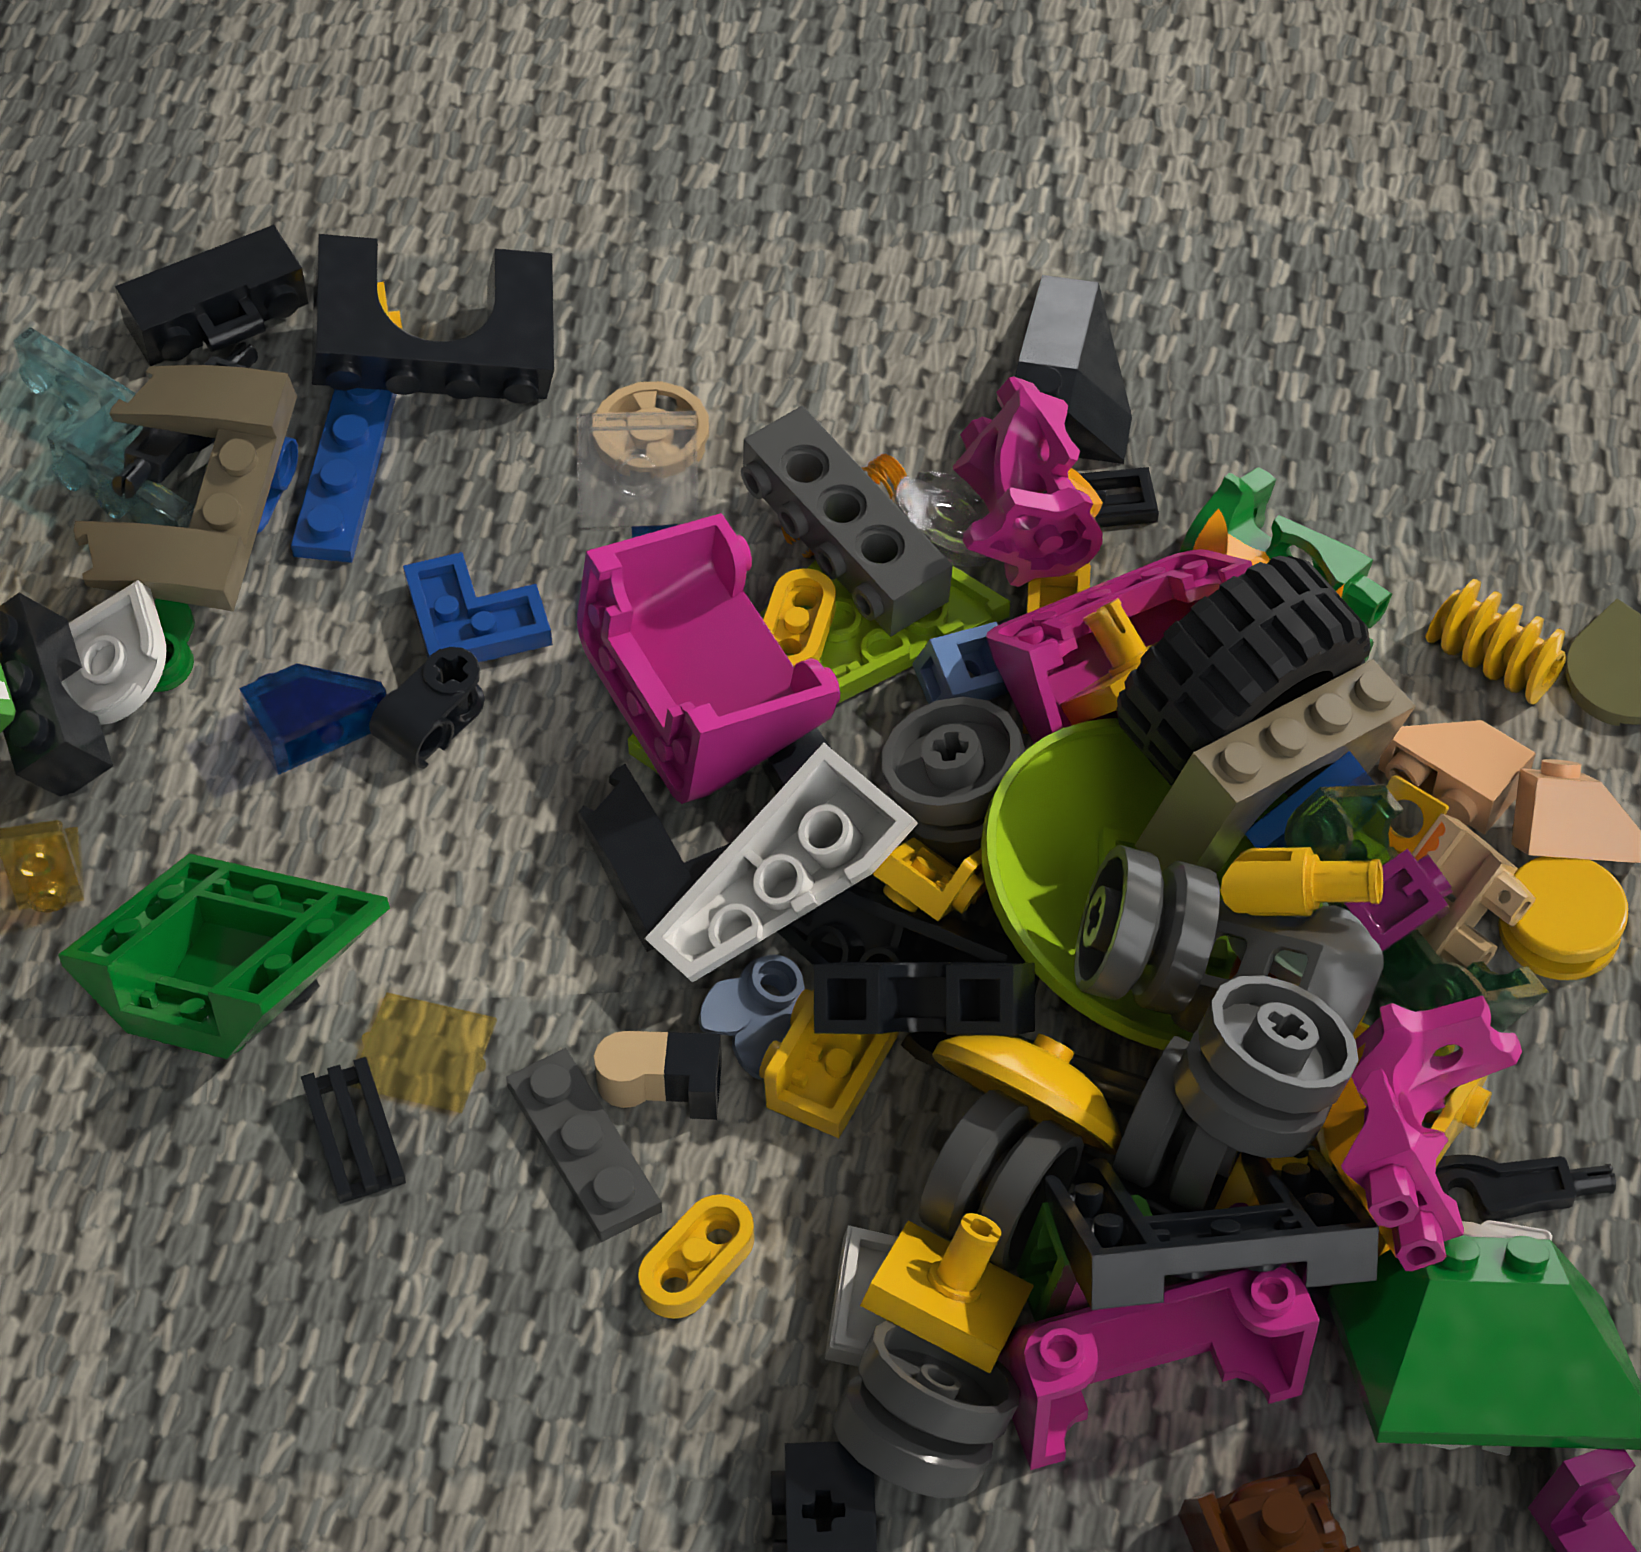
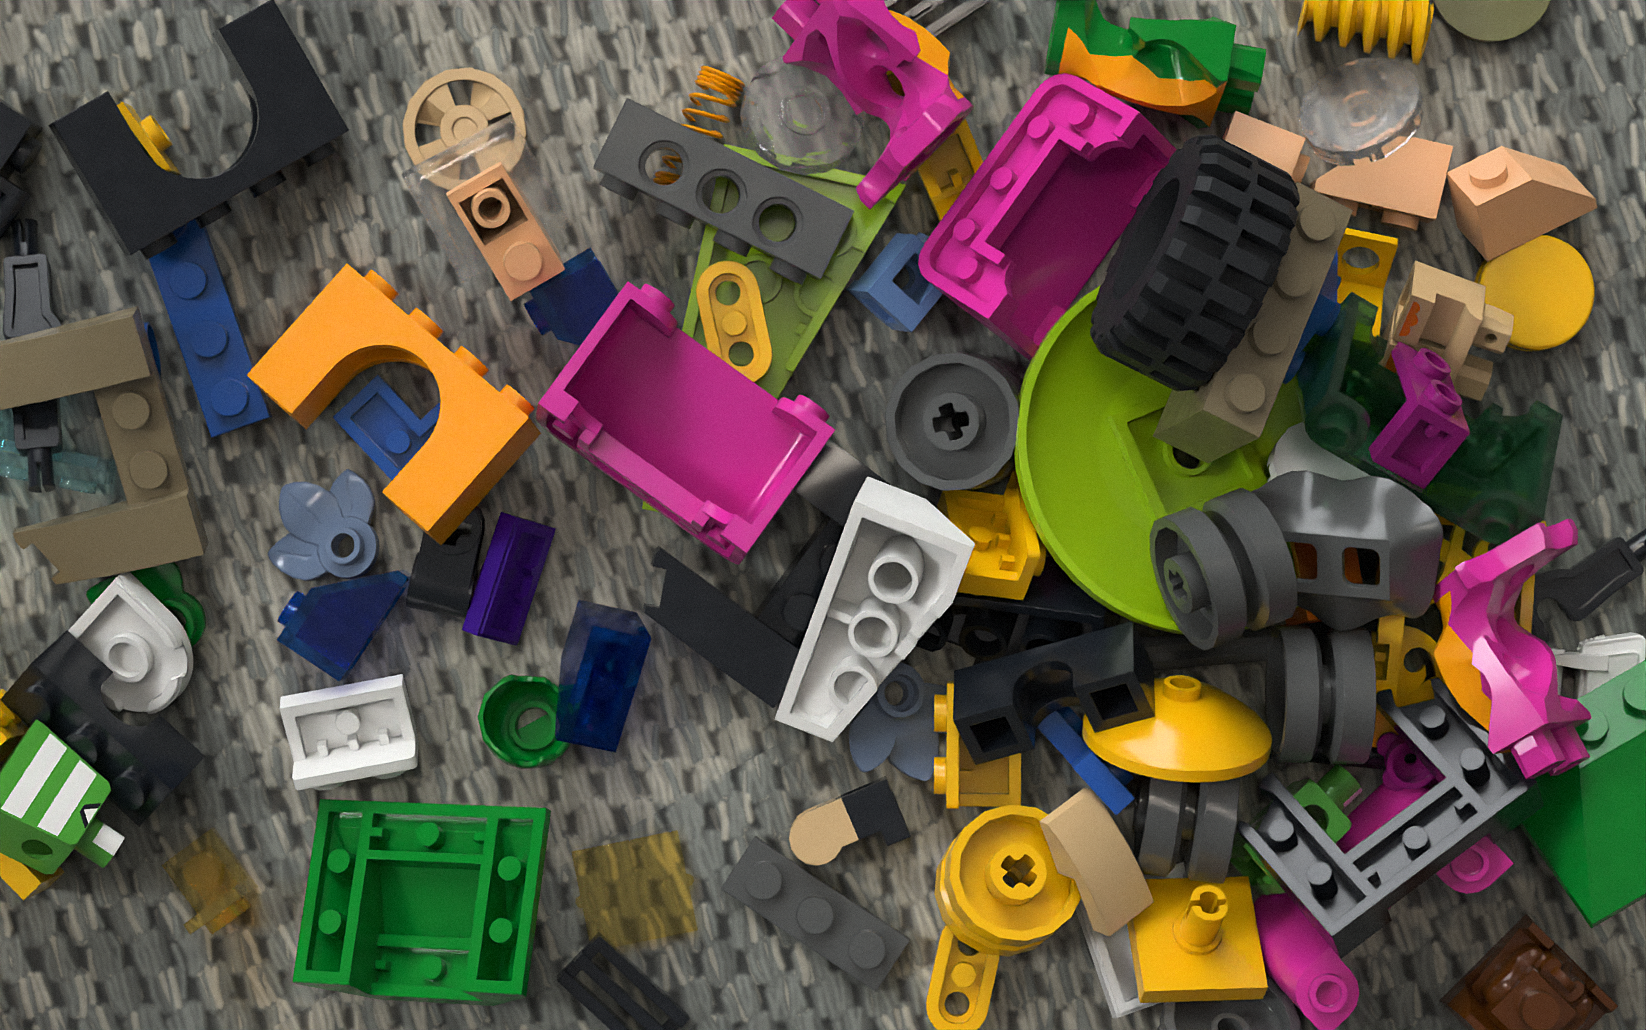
camera: 30 degrees left, 35 degrees up
yellow tile [1059,598,1158,725] -> none
dark grey wheel [1173,975,1359,1158] -> none
yellow arm [1220,847,1383,916] -> none
none -> light orange arch [247,264,541,545]
none -> sand blue plate [268,469,380,581]
none -> white bracket [279,674,419,790]
none -> light nougat slope [446,161,565,301]
none -> dark purple plate [462,512,556,646]
none -> green hair [478,674,577,769]
none -> clear blue slope [555,600,652,753]
none -> yellow wheel [934,804,1081,957]
none -> blue plate [1037,706,1135,815]
none -> tan slope [1039,787,1154,937]
none -> clear tile [1298,58,1424,166]

